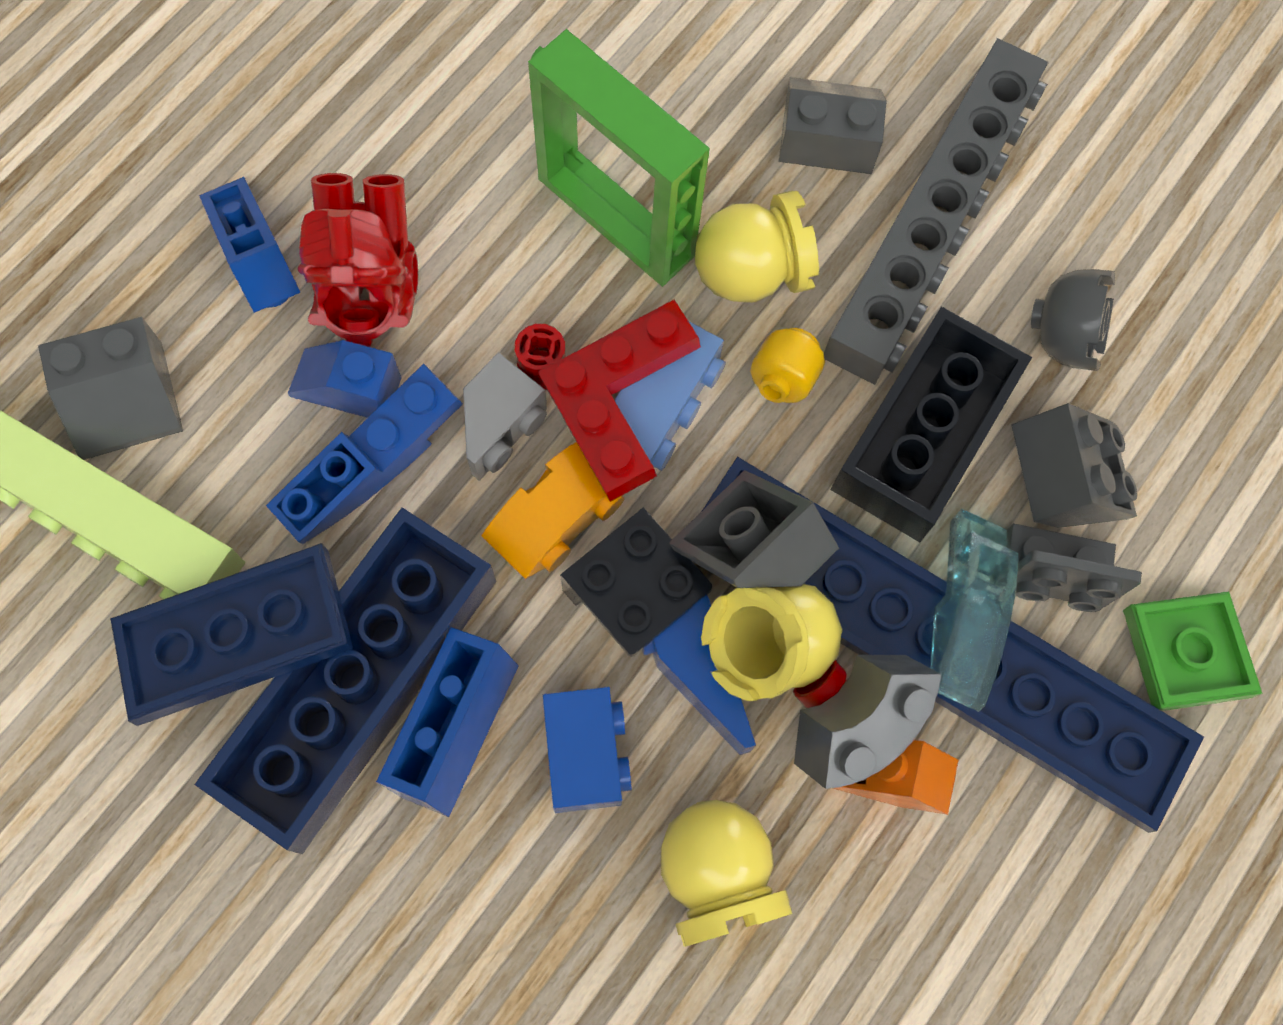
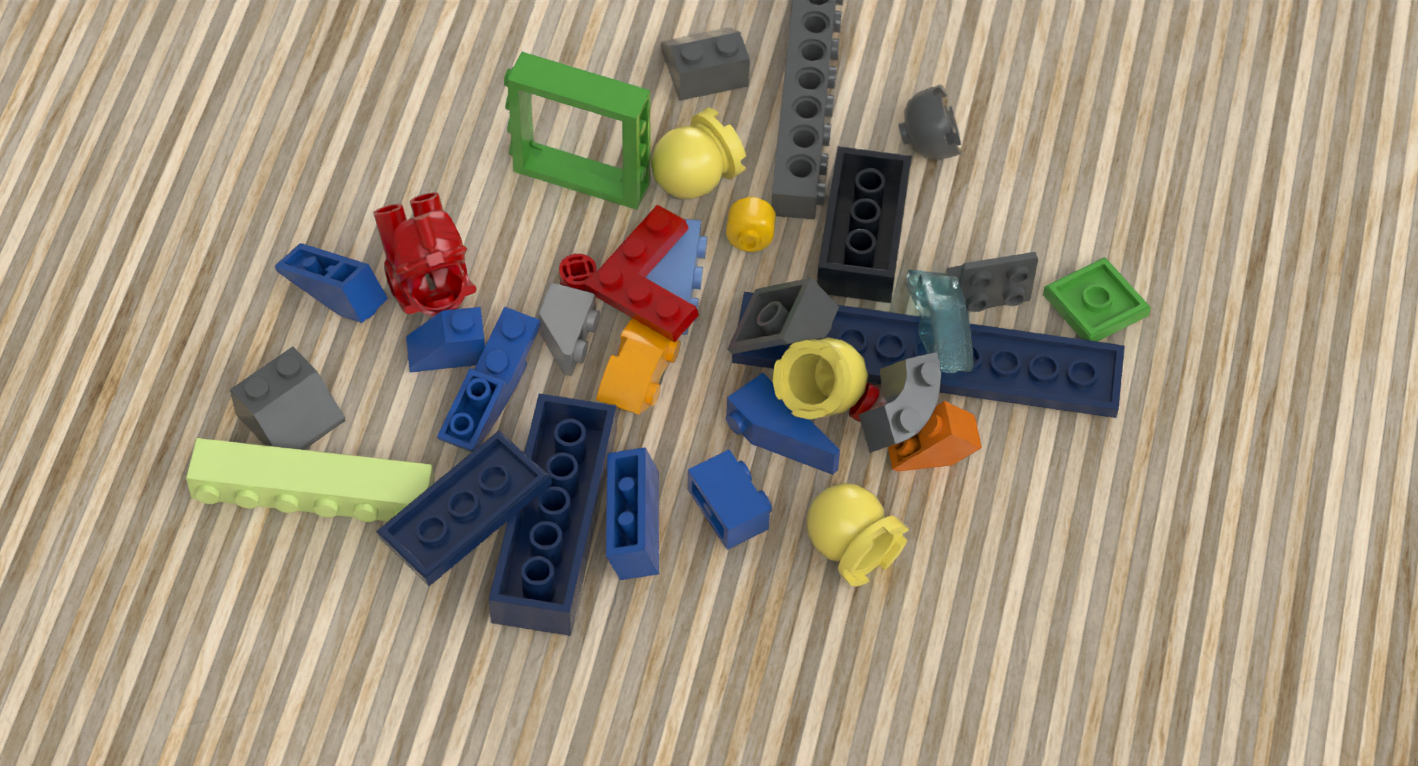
camera: 20 degrees left, 15 degrees down
black bracket [560,507,712,657] -> none
dark grey slope [1011,403,1138,528] -> none

